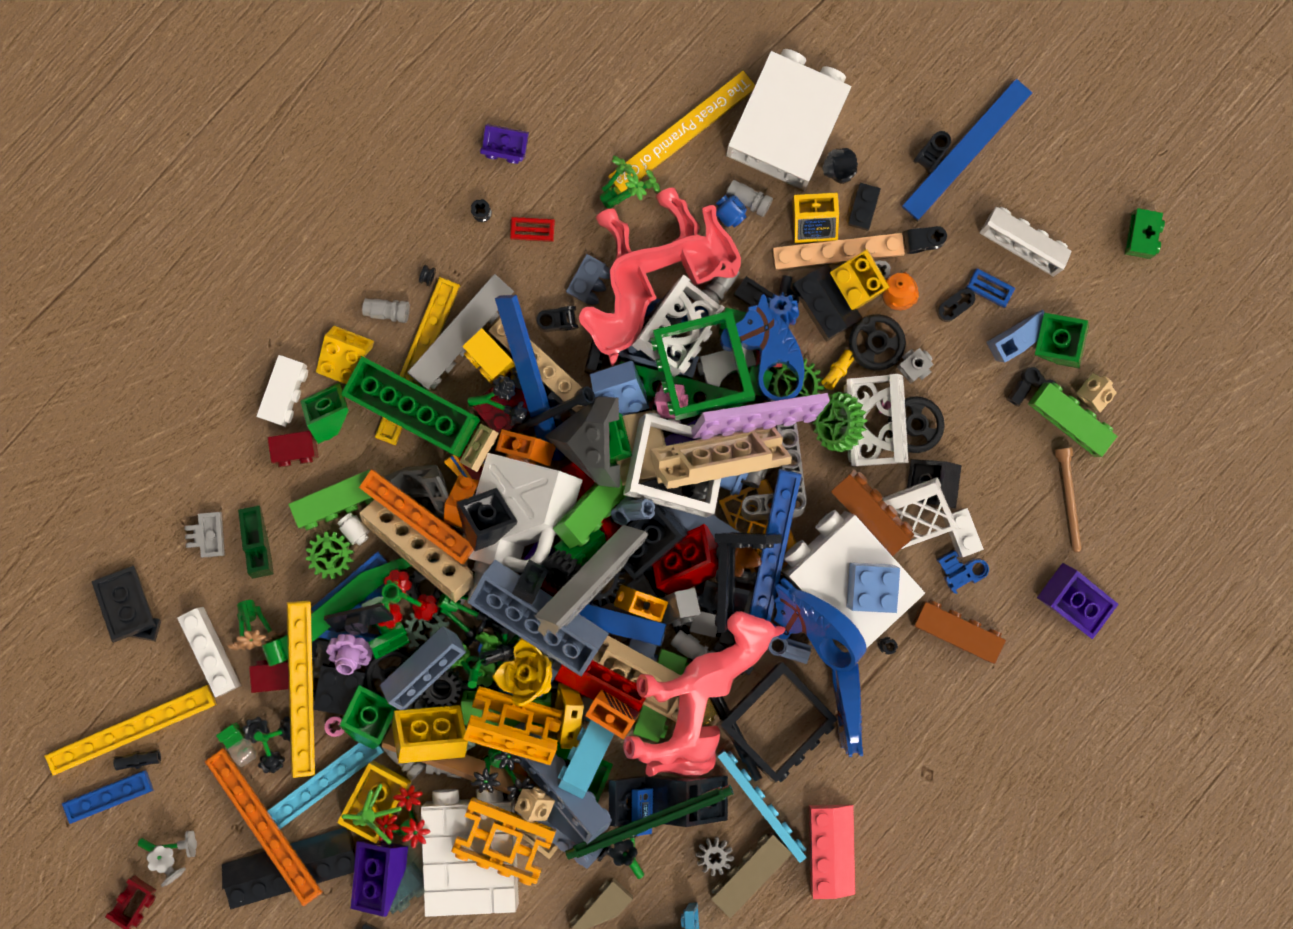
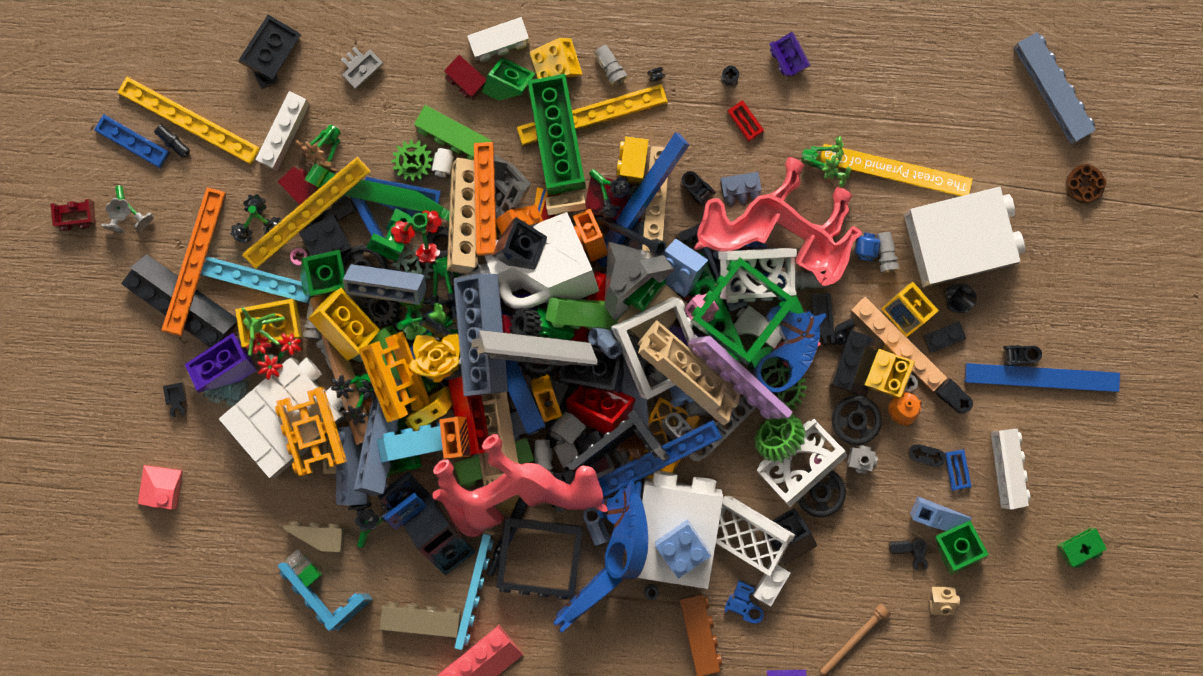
camera: 50 degrees right, 0 degrees up
leg [216,722,257,767] -> none
dark green slope [238,505,274,579] -> none
black piece [324,603,394,635] -> none
lavender plant [326,634,373,675] -> none
light grey brick [408,274,514,390] -> none
black plate [512,559,549,604] -> none
tan brick [514,787,555,823] -> none
dark green piece [565,785,734,860] -> none
light grey gear [696,837,734,876] -> none
blue gear [766,293,799,327] -> none
yellow pin [821,350,855,390] -> none
dark orange brick [831,470,914,556] -> none
bright green brick [1028,382,1118,457] -> none

